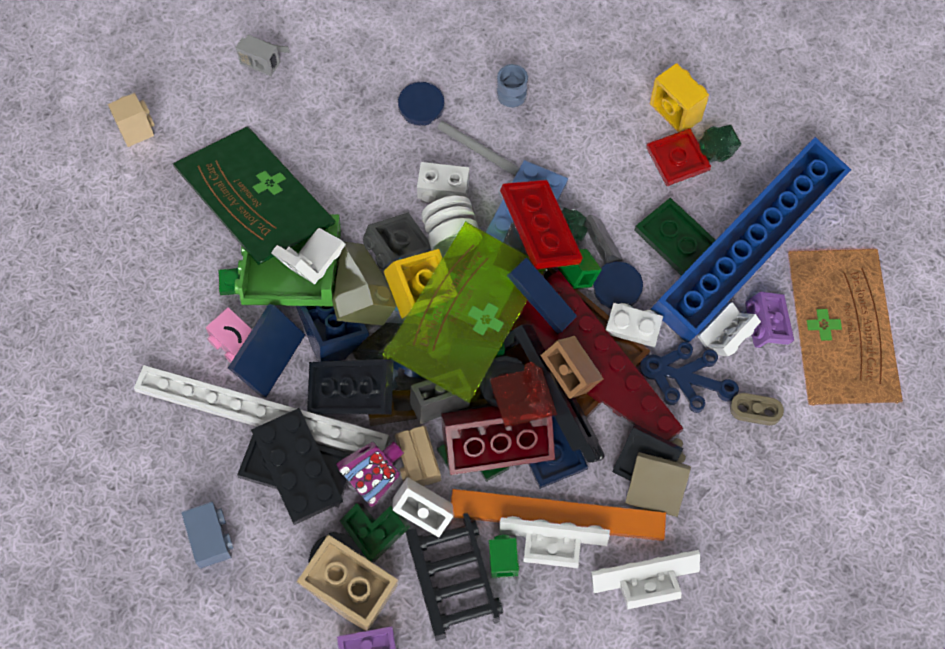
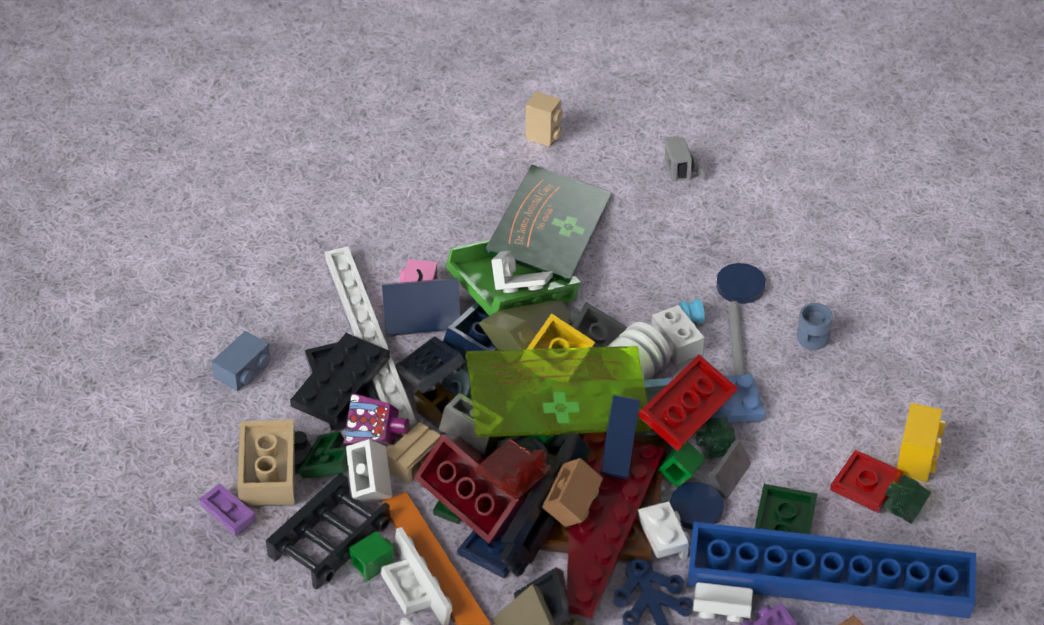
camera: 55 degrees right, 20 degrees down
none -> medium azure wheel [679,299,705,324]

